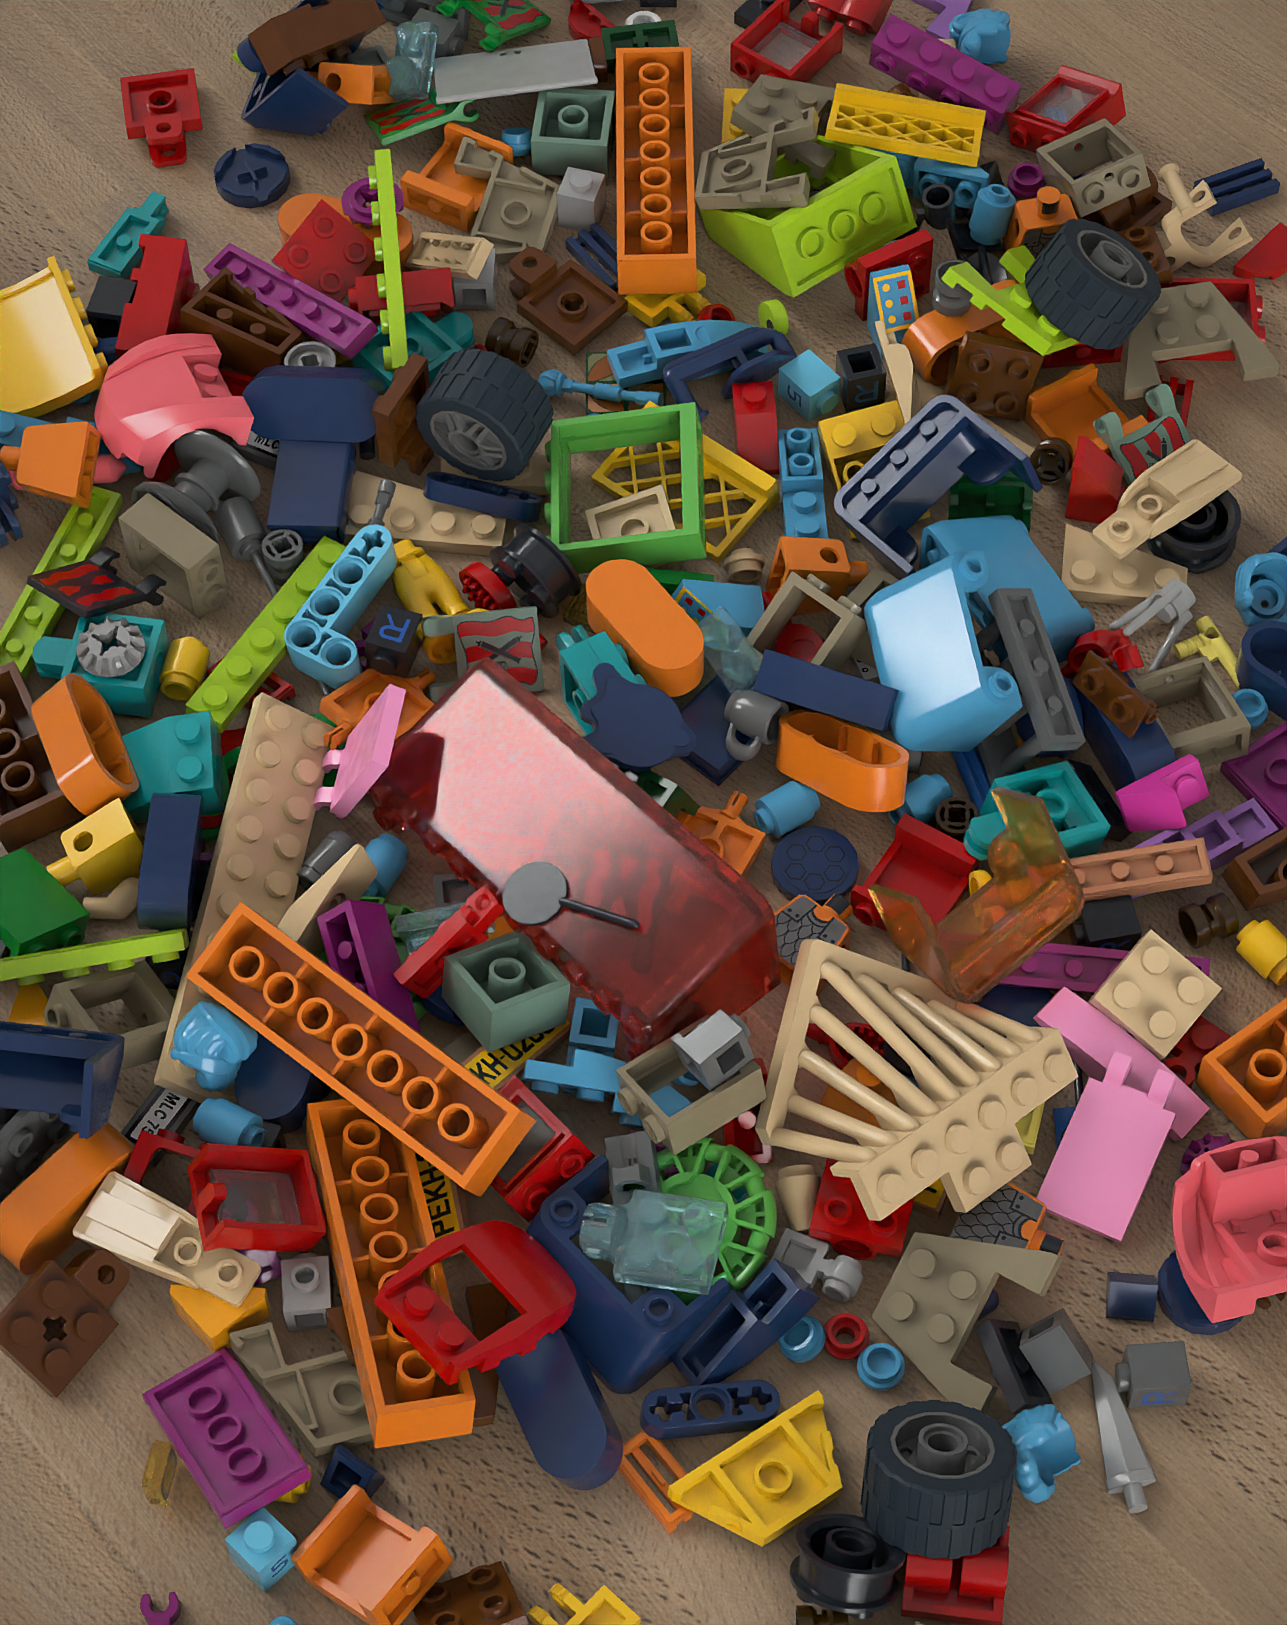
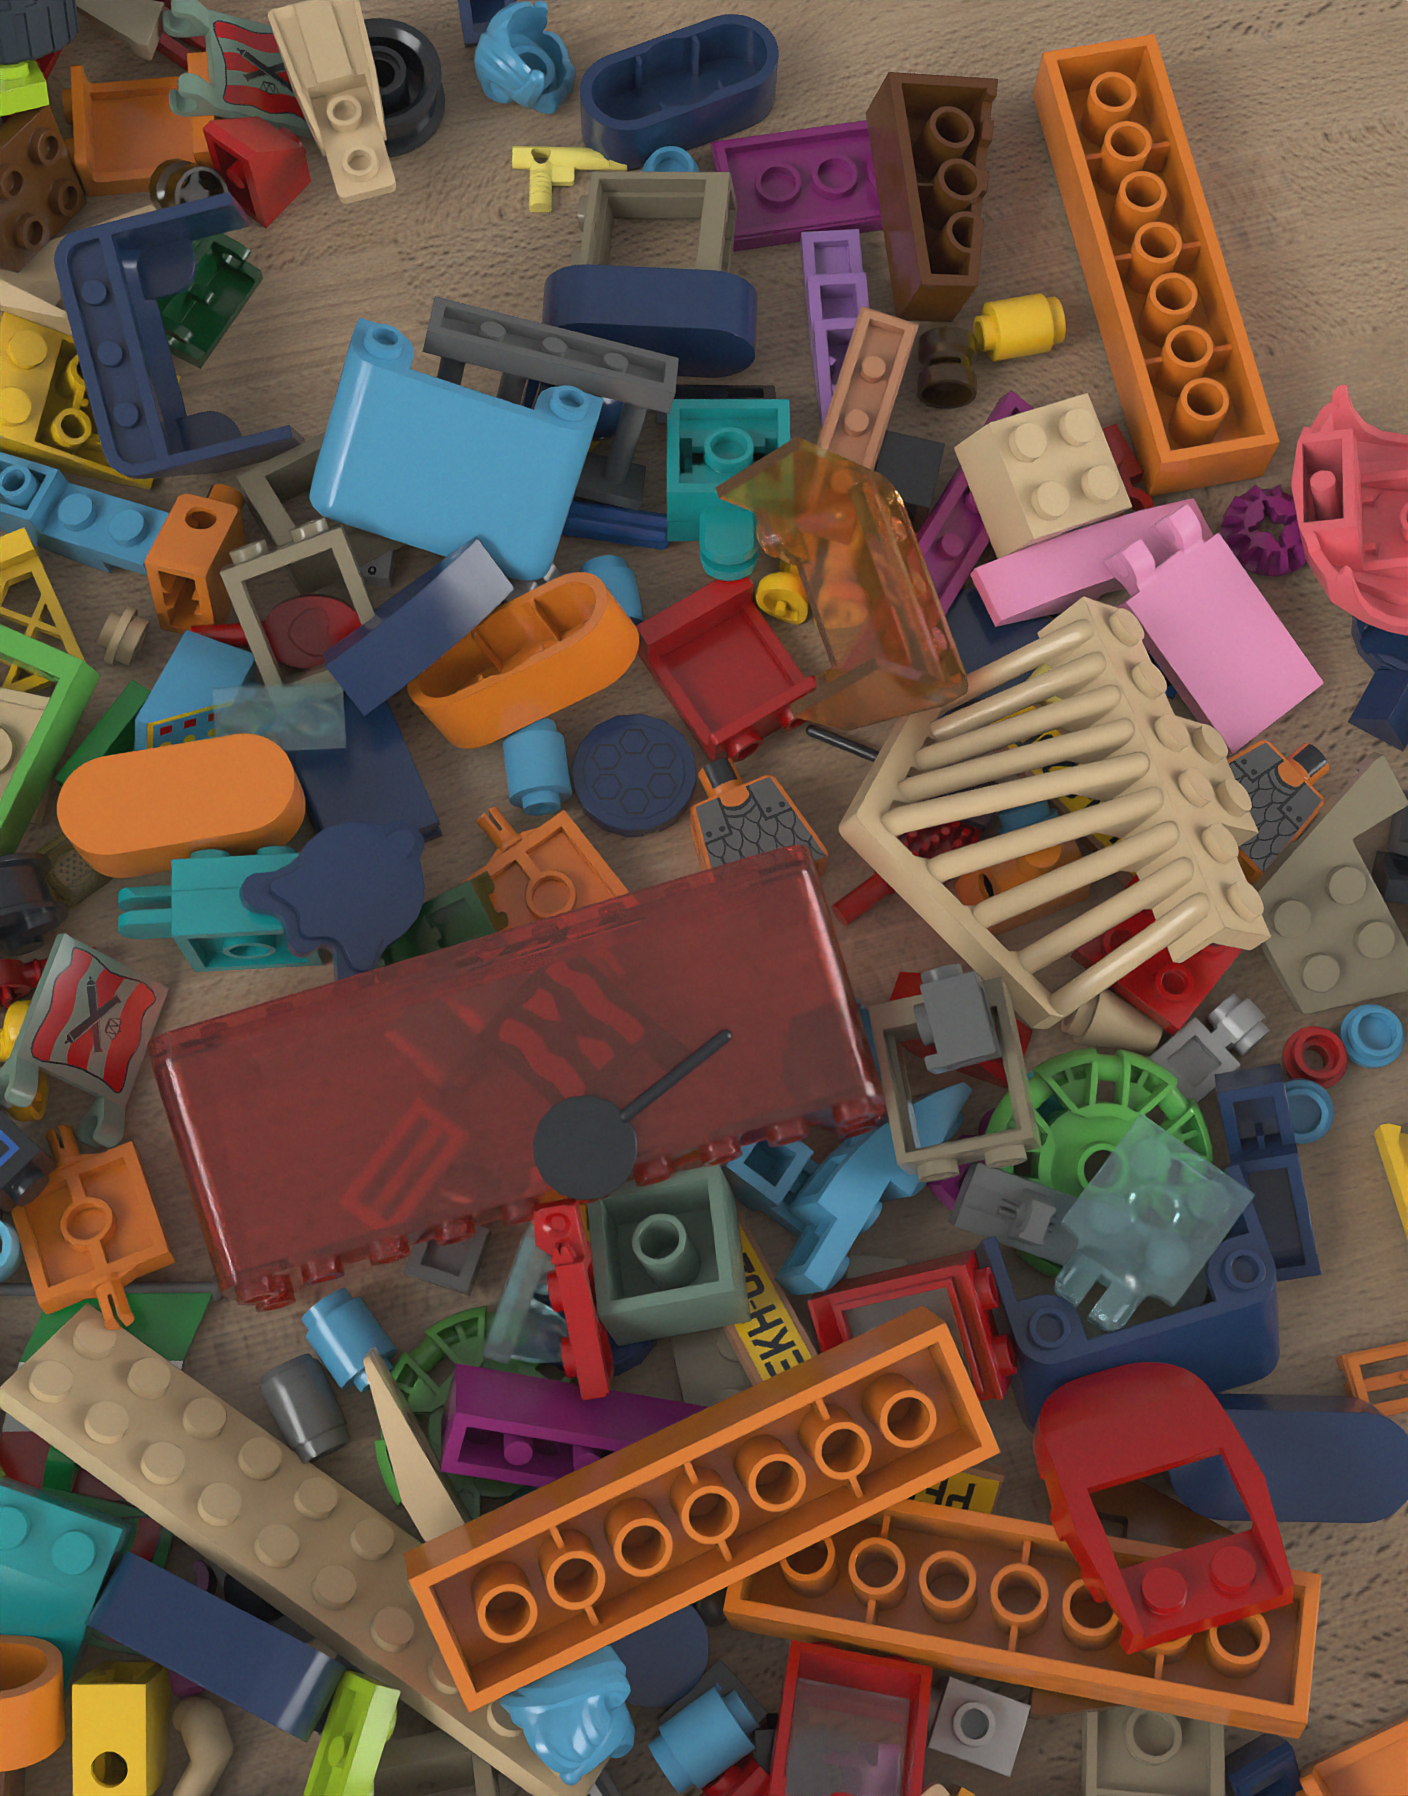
camera: 70 degrees left, 15 degrees up
bright pink tile [312,684,406,819] -> none
dark blue beam [639,1379,780,1440] -> none
dark grey piece [724,689,789,761] -> none
dark azure windscreen [919,515,1095,683] -> none
dark brown wheel [934,796,979,843] -> none
red piece [1060,628,1144,679] -> none
tan wing [1061,524,1188,606] -> none
reddish brown hinge [1072,650,1159,739] -> none
light grey plant [1109,579,1196,673] -> none
dark pink slope [1114,754,1210,832] -> none

